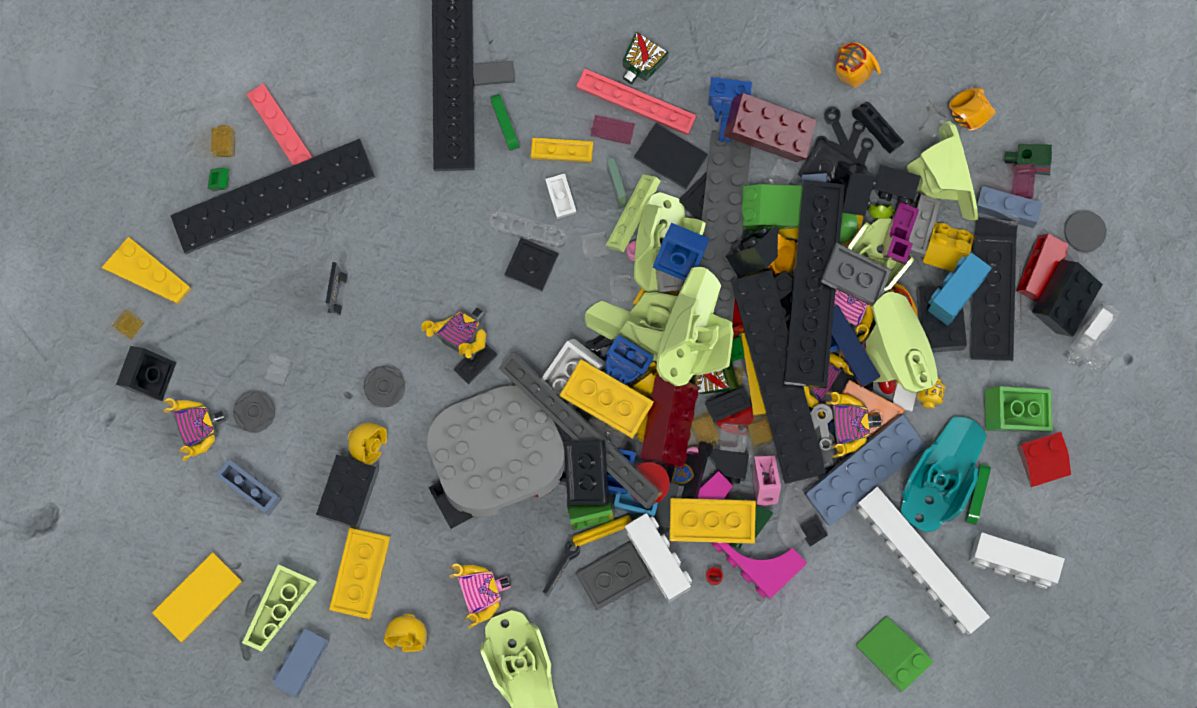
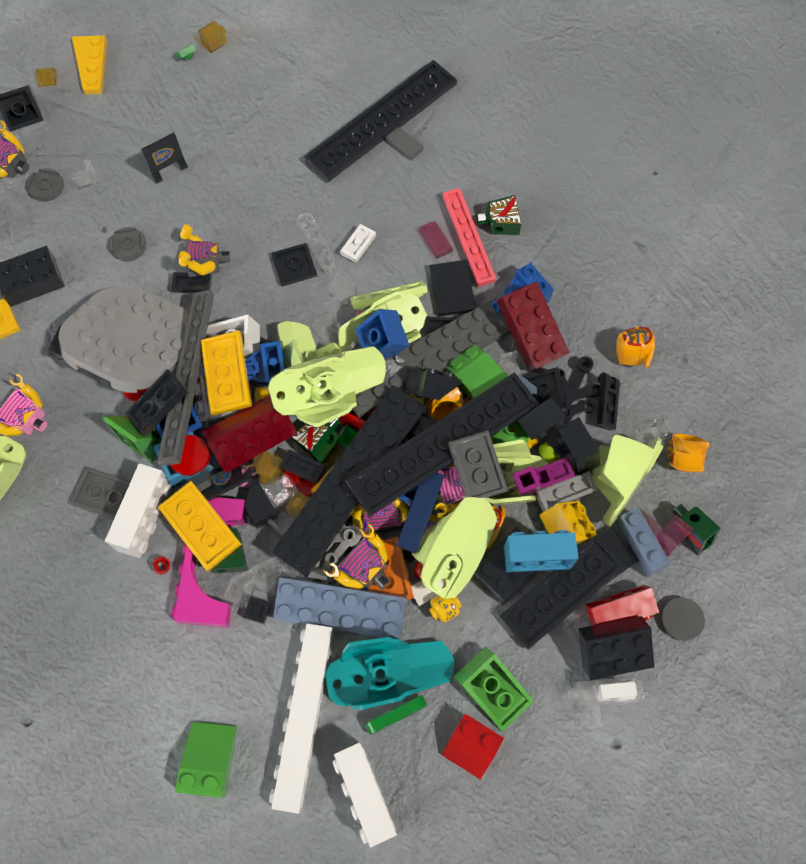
camera: 45 degrees right, 10 degrees down
black plate [170,139,376,254] -> none
coral plate [246,84,313,165] -> none
yellow cylinder [348,422,387,465] -> none
green beam [490,94,519,151] -> none
yellow tile [531,138,593,163] -> none
black flag [543,541,580,597] -> none
yellow axle [572,515,632,547] -> none
sand green tile [607,158,626,208] -> none
bright pink torso [753,456,781,506] -> none

